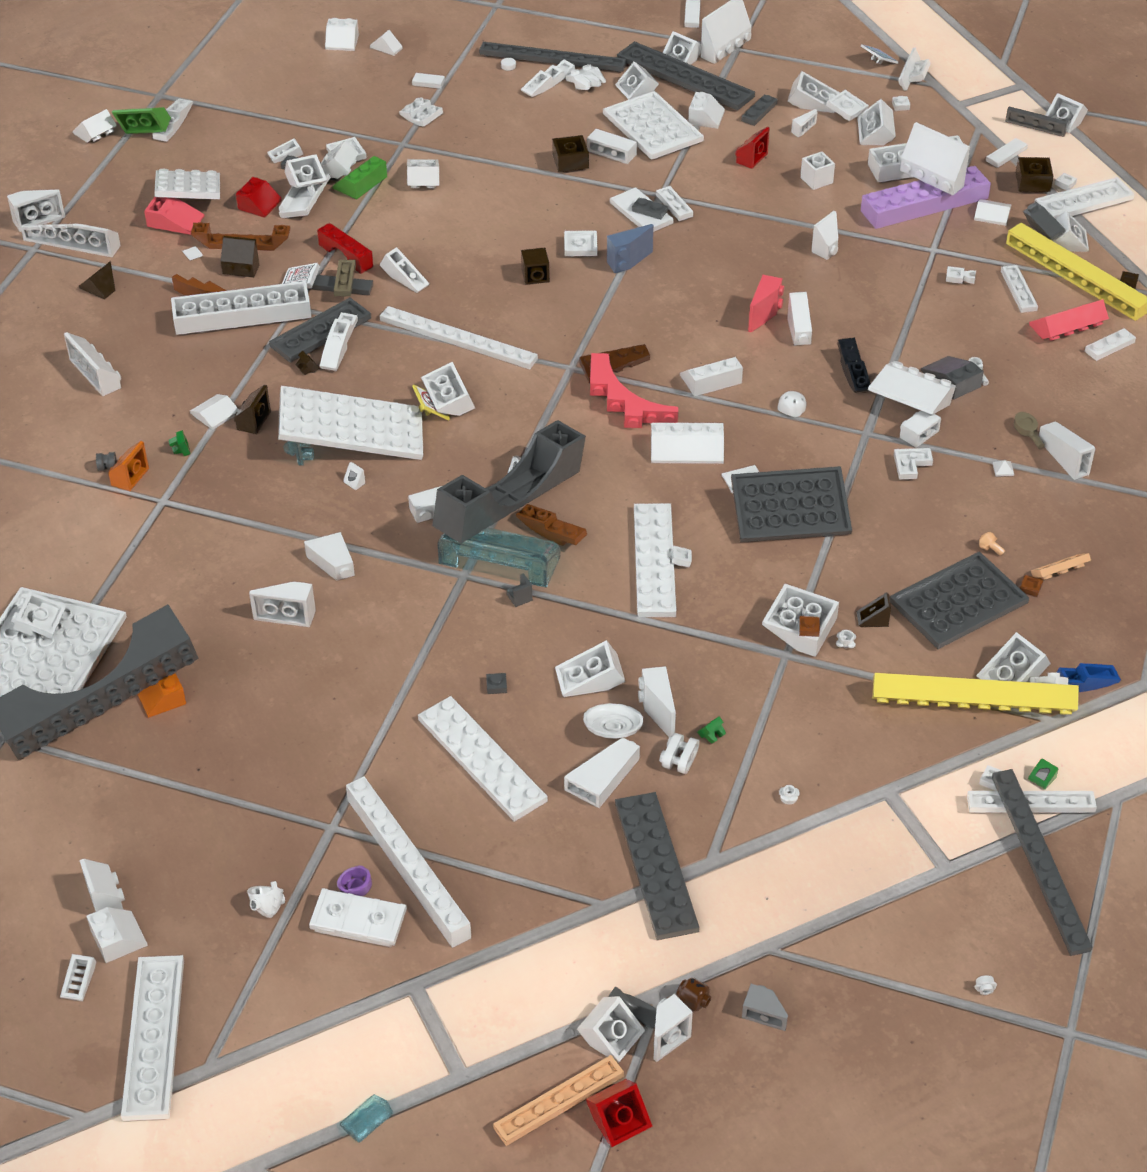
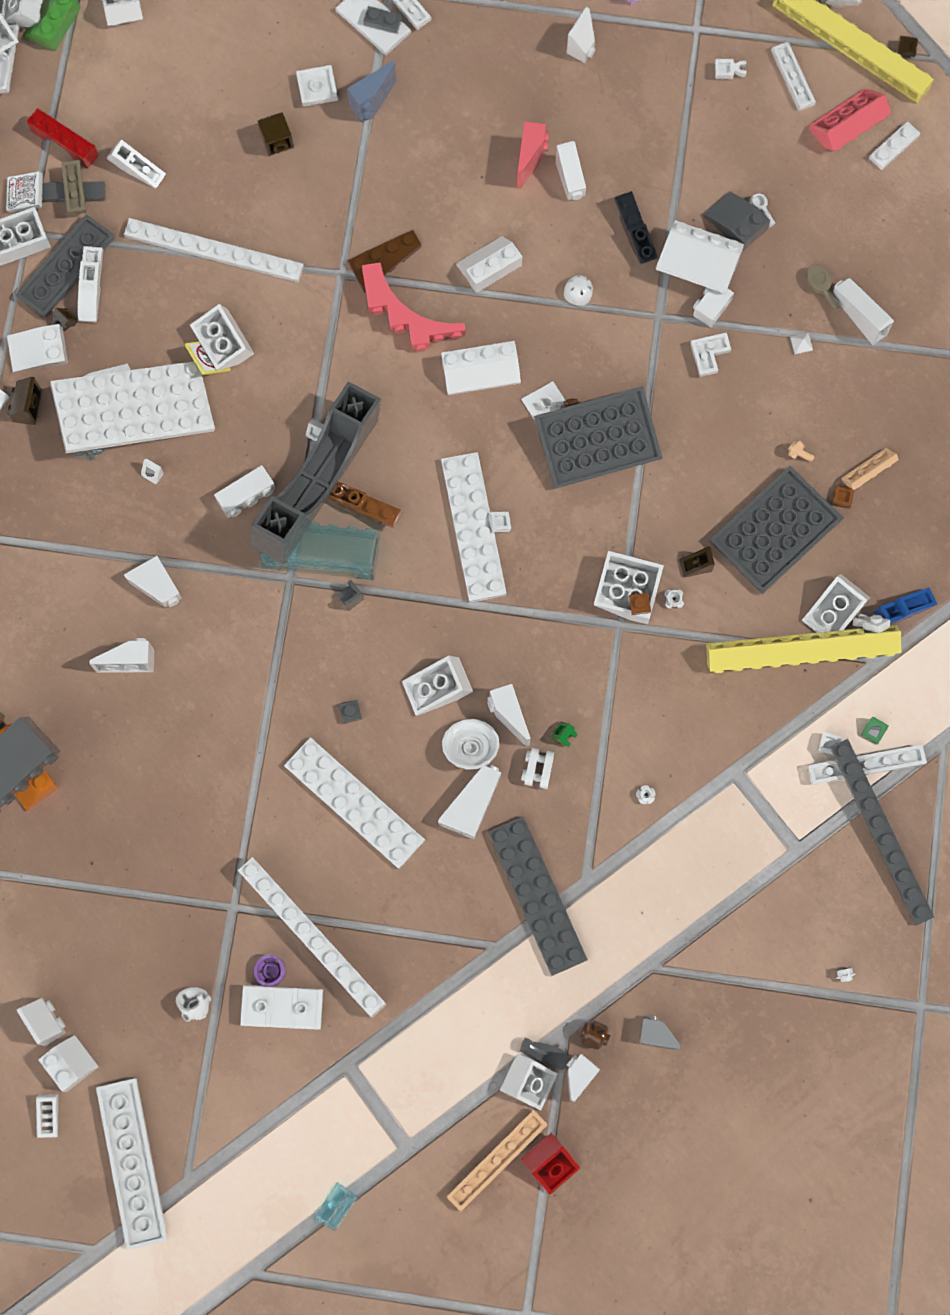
camera: 10 degrees left, 30 degrees up
none -> white slope [7,324,68,373]

